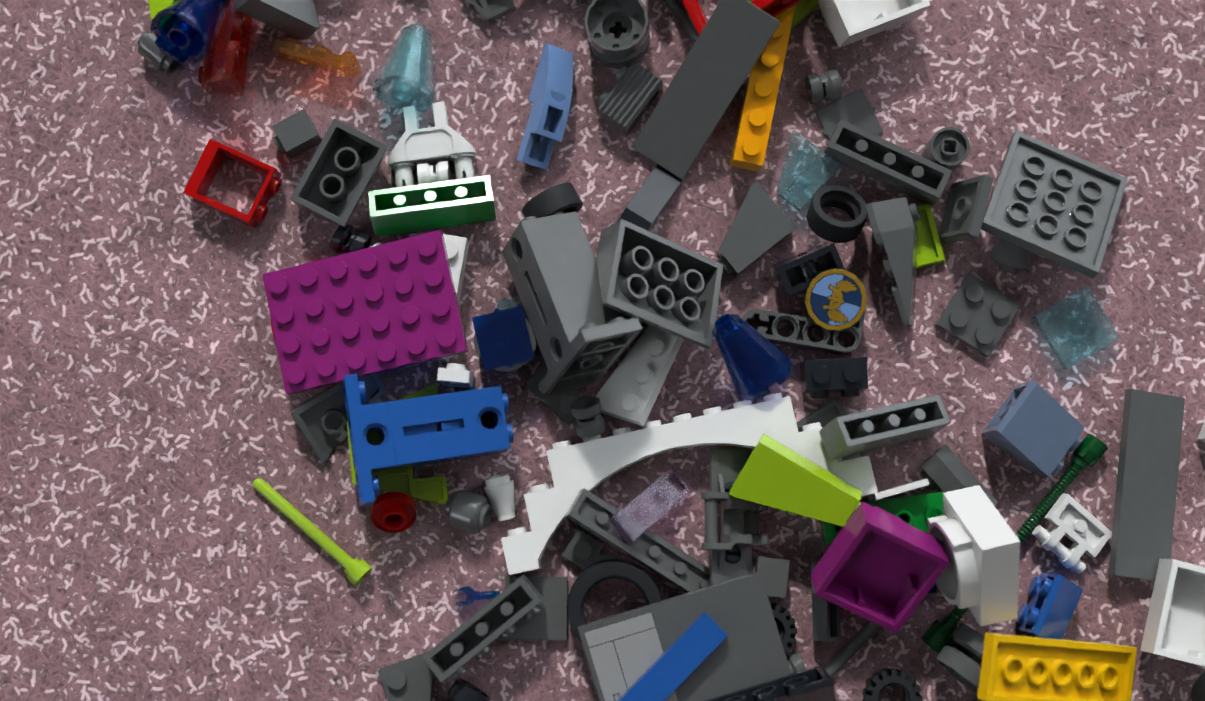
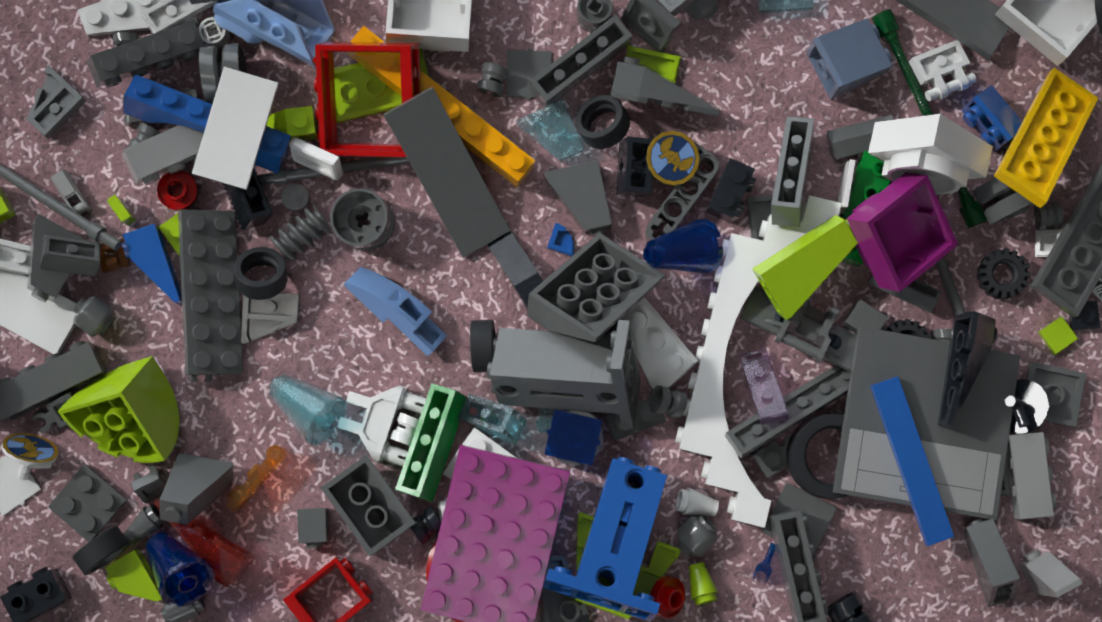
camera: 65 degrees left, 0 degrees up
white plate [437,363,475,389] -> none
dark grey brick [597,61,663,136] -> none
dark grey plate [935,273,1021,357] -> none
none -> clear light blue slope [457,394,527,445]
none -> blue tile [547,223,574,257]
none -> lime cone [688,562,718,606]

